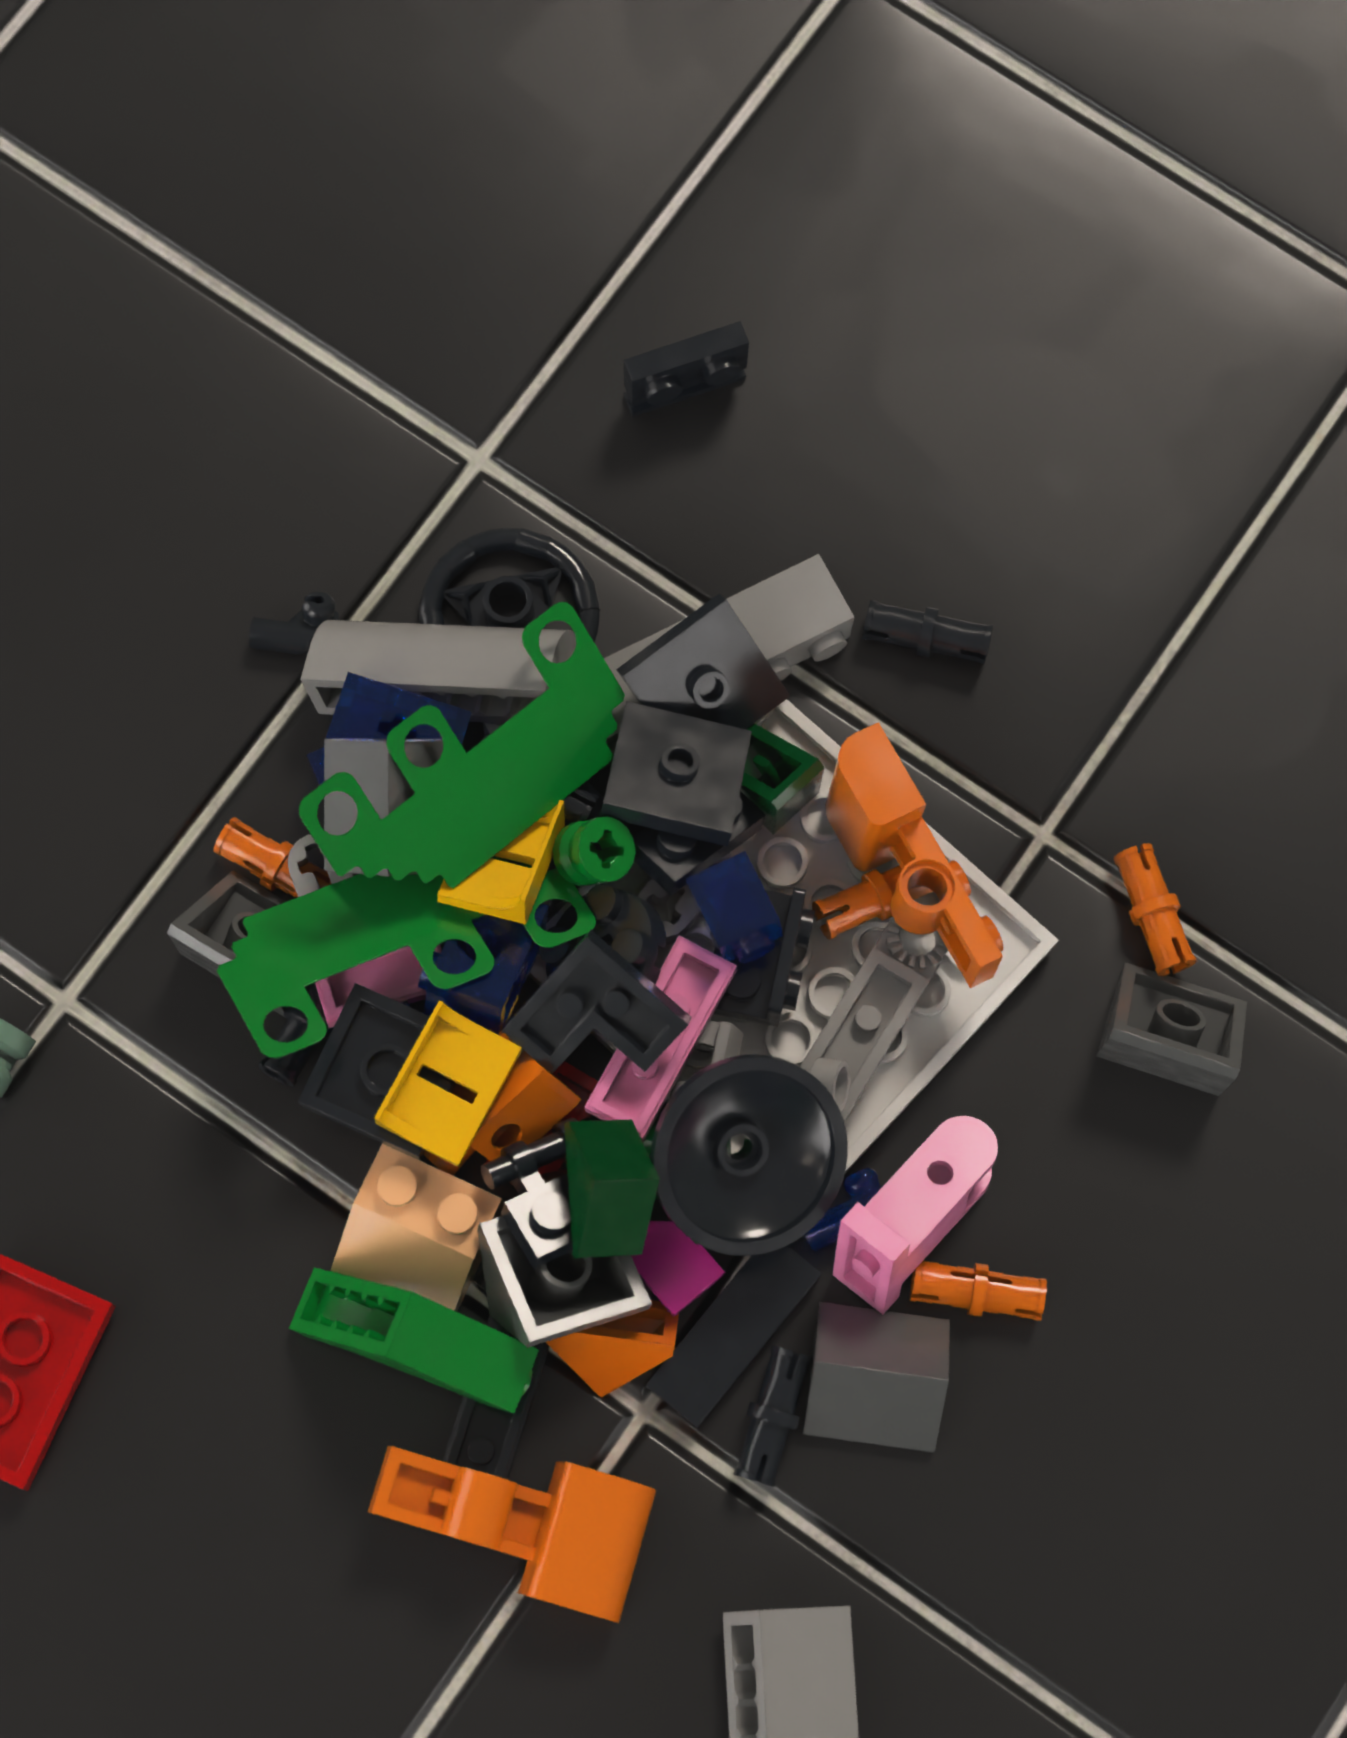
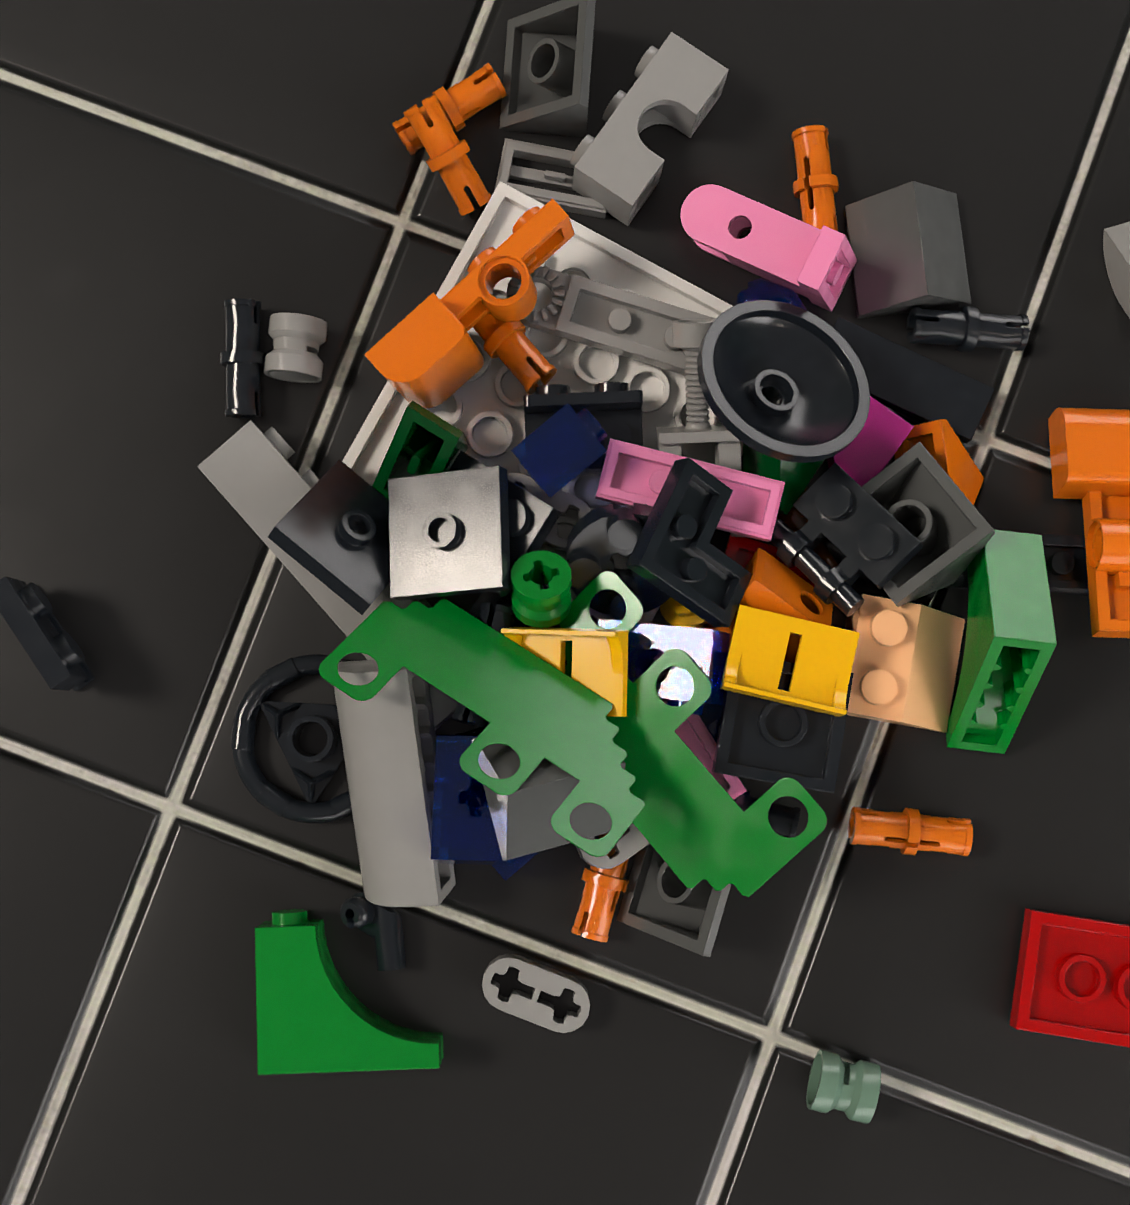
camera: 105 degrees left, 10 degrees up
dark green slope [564,1119,660,1258] -> none
none -> green arch [255,909,444,1075]
none -> light grey wheel [264,313,328,383]
none -> orange pin [403,94,492,216]
none -> light grey beam [482,953,590,1033]
none -> light grey tile [495,138,606,219]
none -> light grey arch [570,32,729,226]
none -> orange pin [848,807,973,856]

